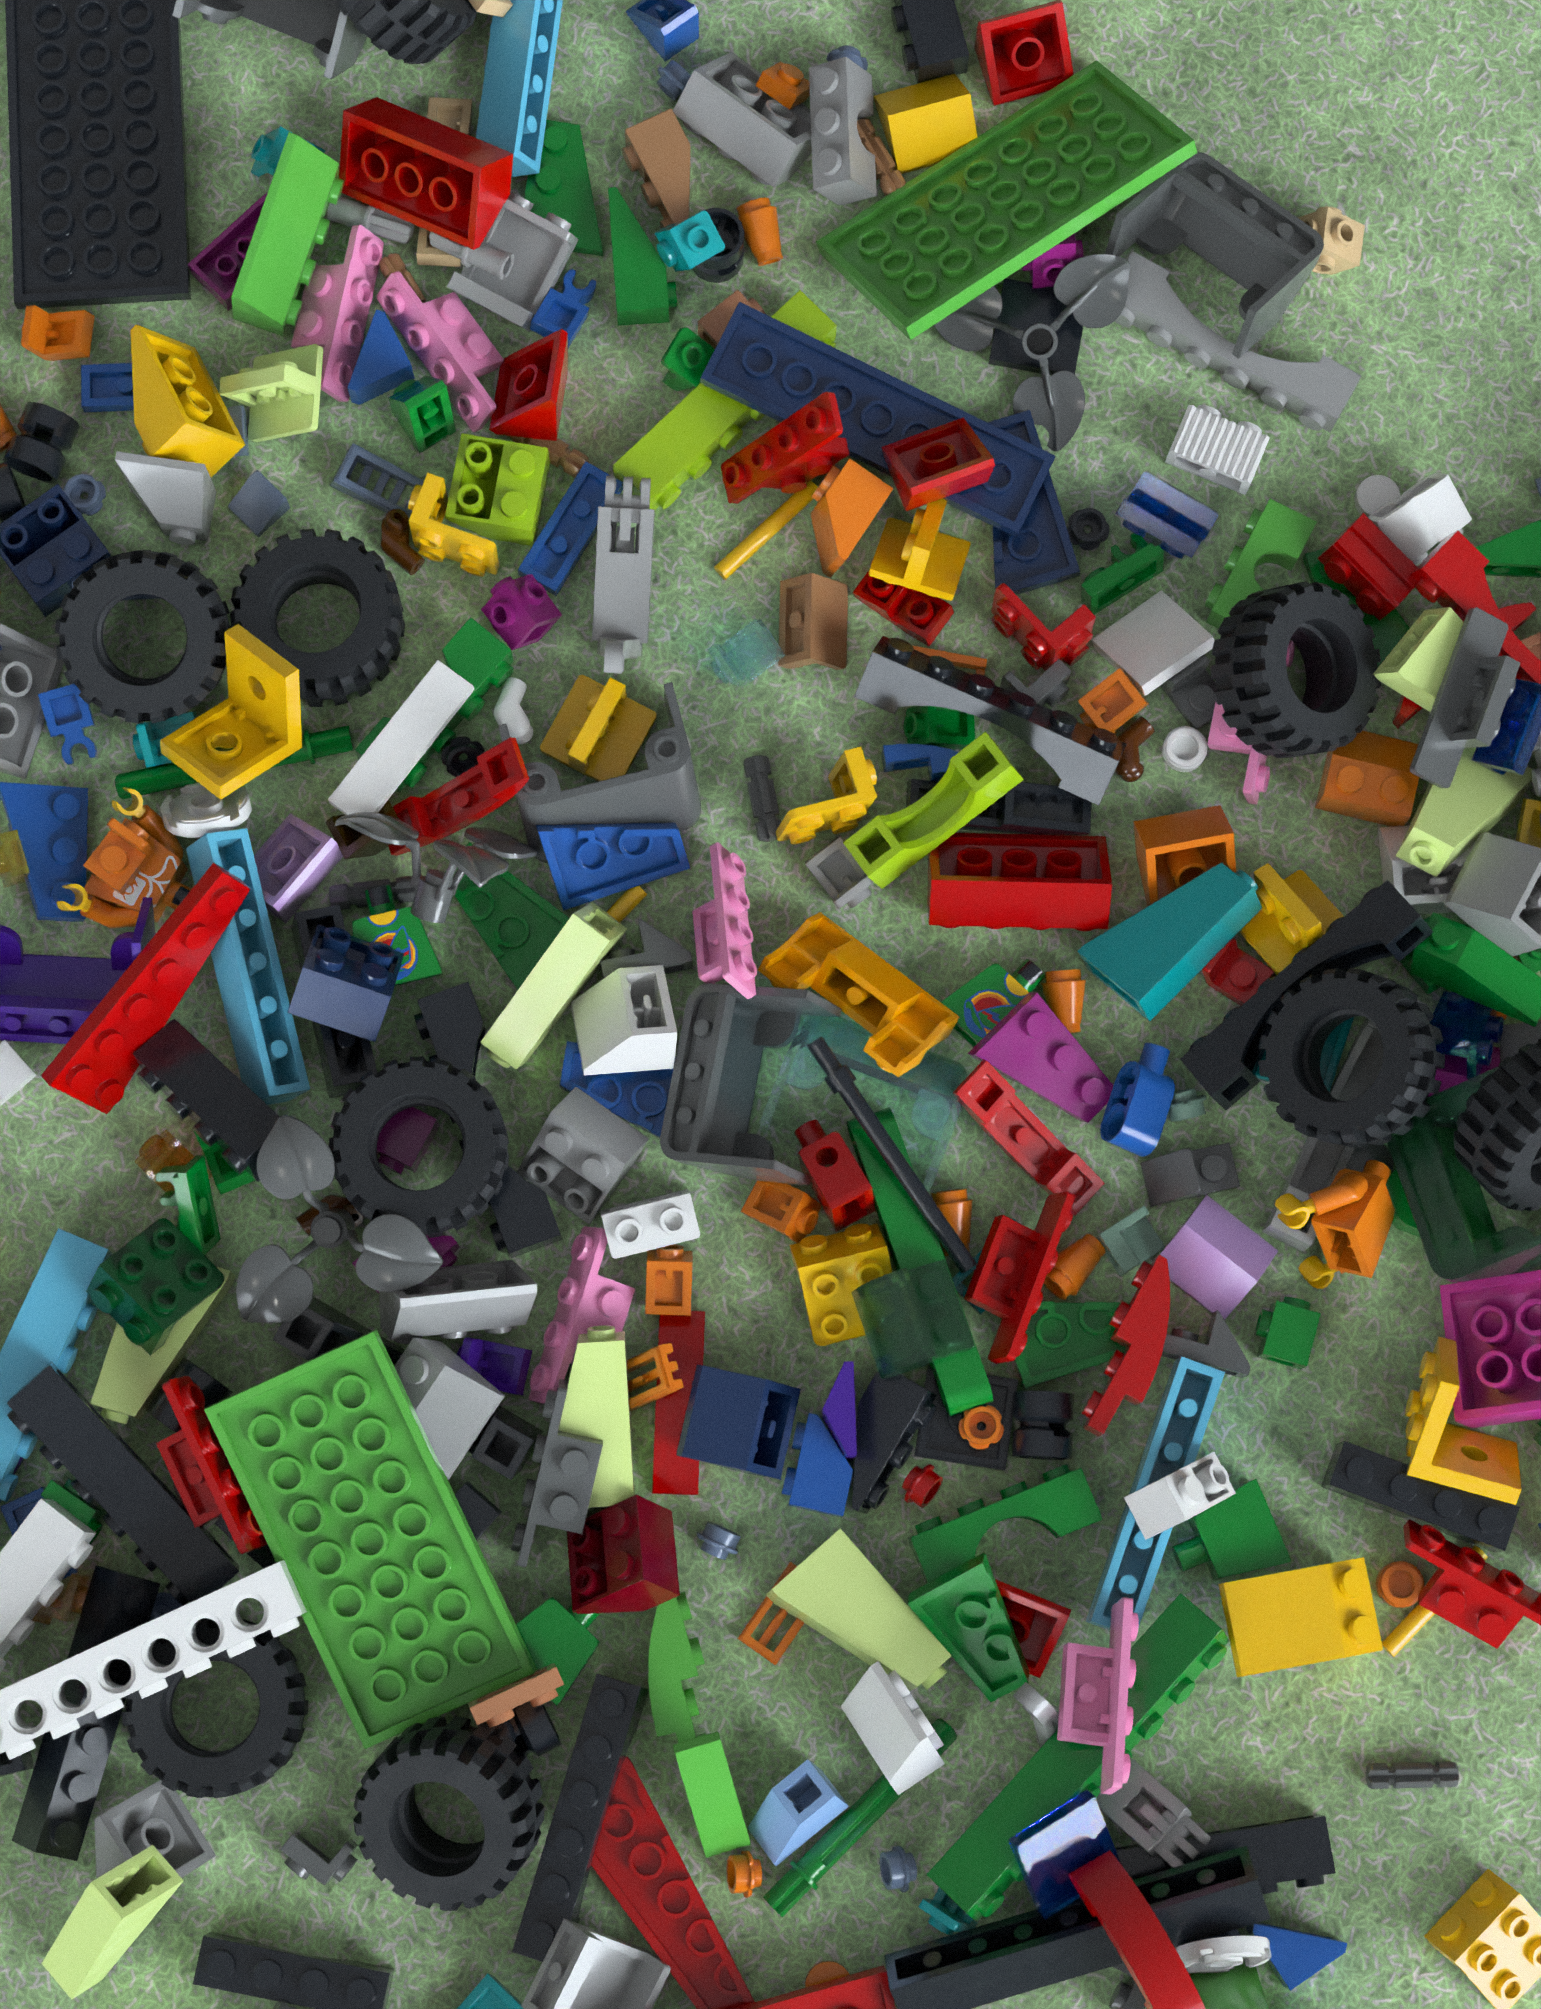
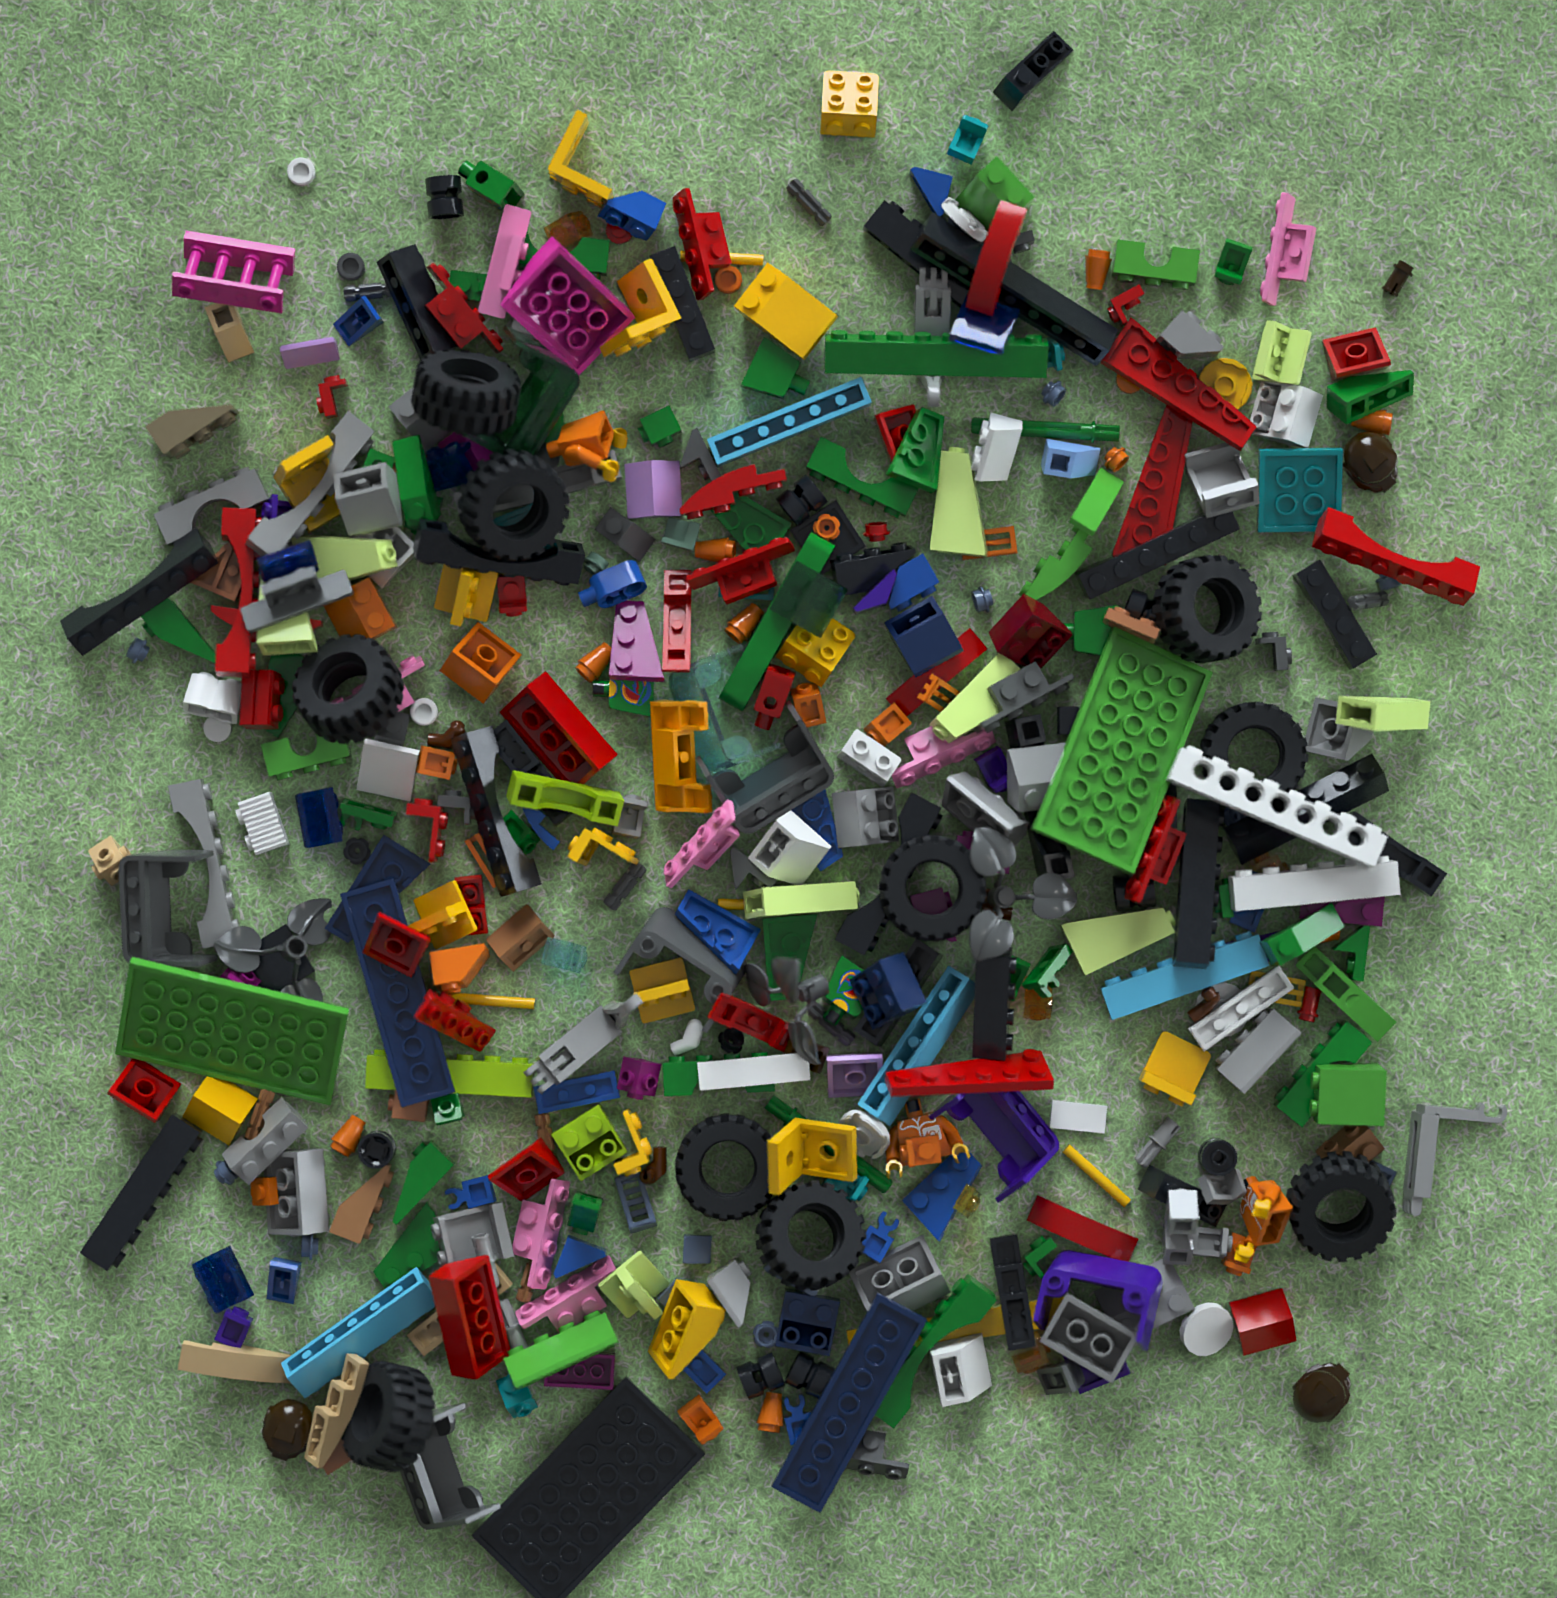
camera: 130 degrees left, 10 degrees up
dark green bracket [86,1218,224,1356] -> none
teal bracket [655,210,725,272] -> none
black bar [807,1036,977,1274] -> none
bright pink bracket [1057,1597,1139,1795] -> none
teal slope [1078,862,1263,1021] -> none
white slope [1124,1452,1236,1540] -> none

